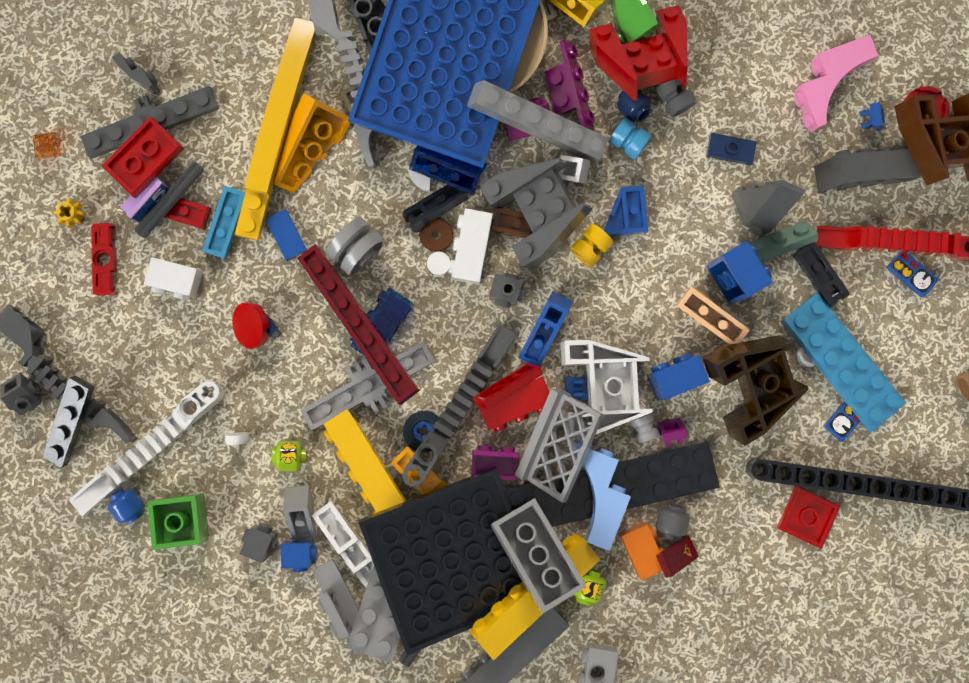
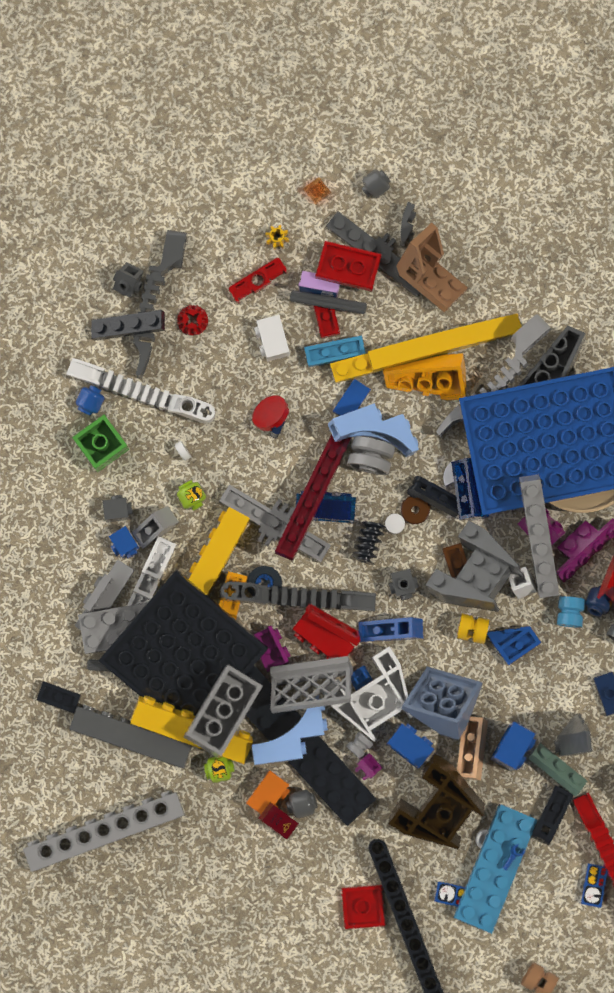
camera: 65 degrees right, 5 degrees down
white brick [448,208,493,285] -> none
none -> red gear [177,305,208,336]
none -> light blue arch [328,403,419,457]
none -> black piece [352,521,386,565]
none -> dark grey head [362,169,391,198]
none -> medium nougat bracket [397,222,468,313]
none -> sand blue slope [402,667,482,740]
none -> blue hand [502,844,525,871]

